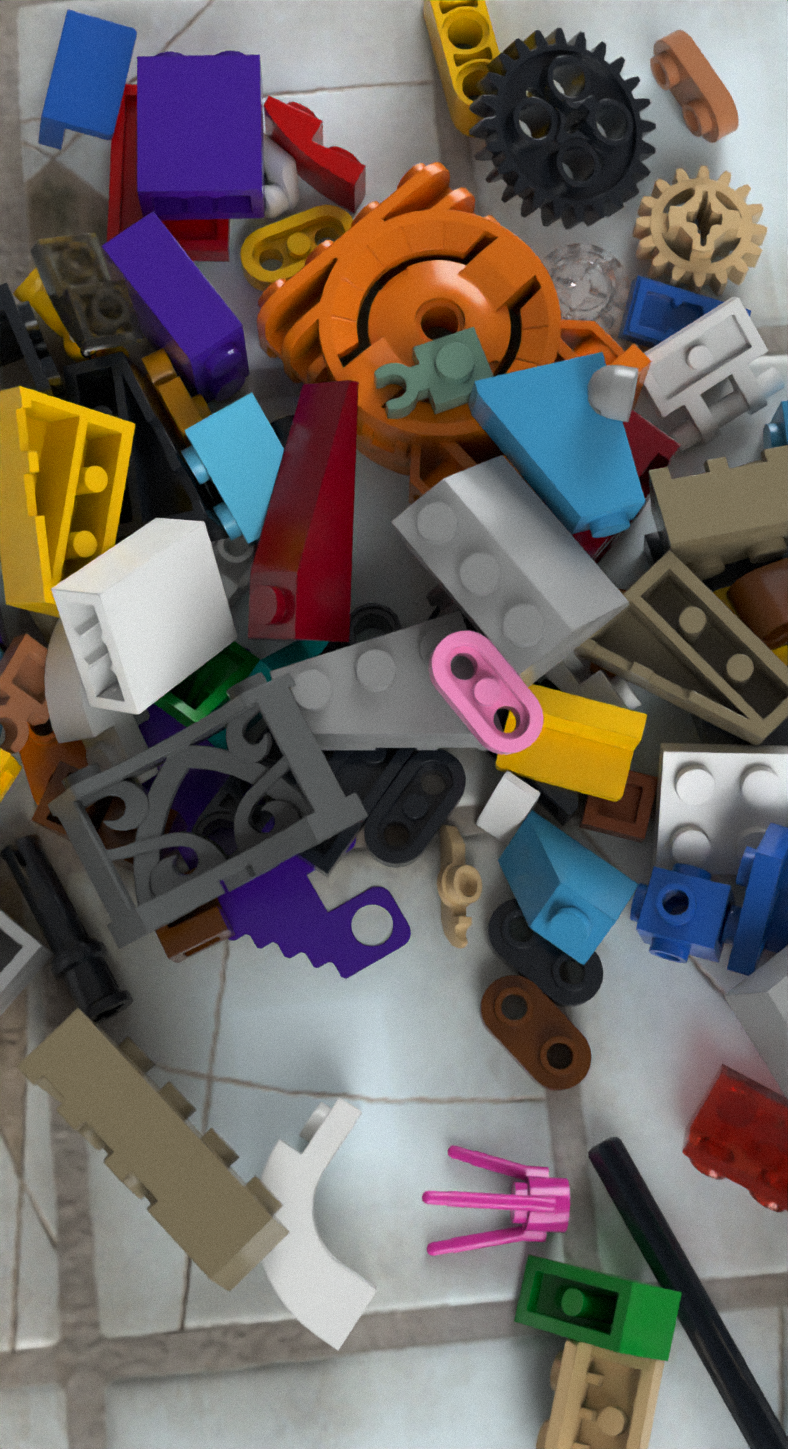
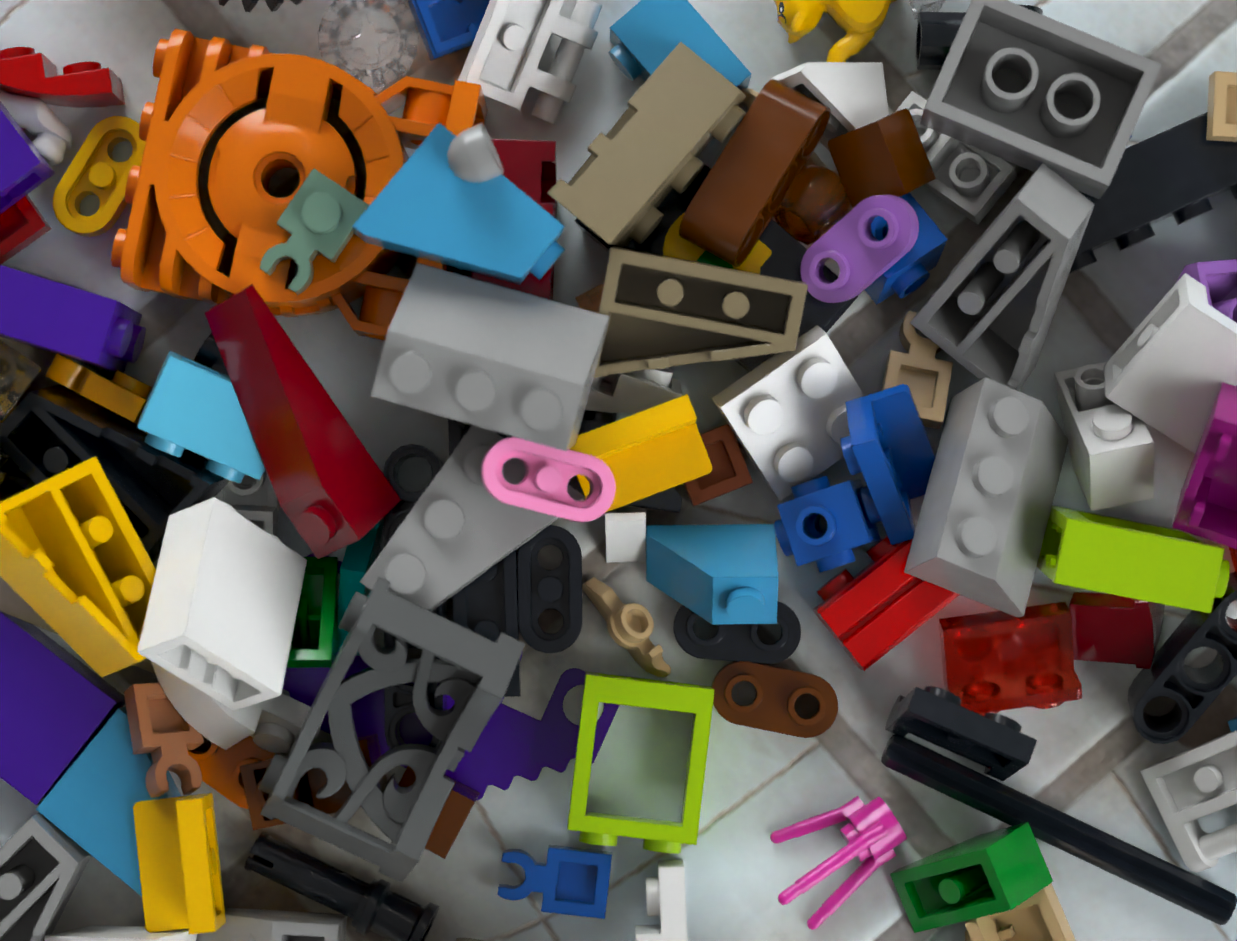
camera: 30 degrees left, 10 degrees up
none -> blue plate [497,845,612,919]
none -> lime window [567,671,715,854]
none -> red brick [812,535,960,671]
none -> black plate [885,686,1037,781]

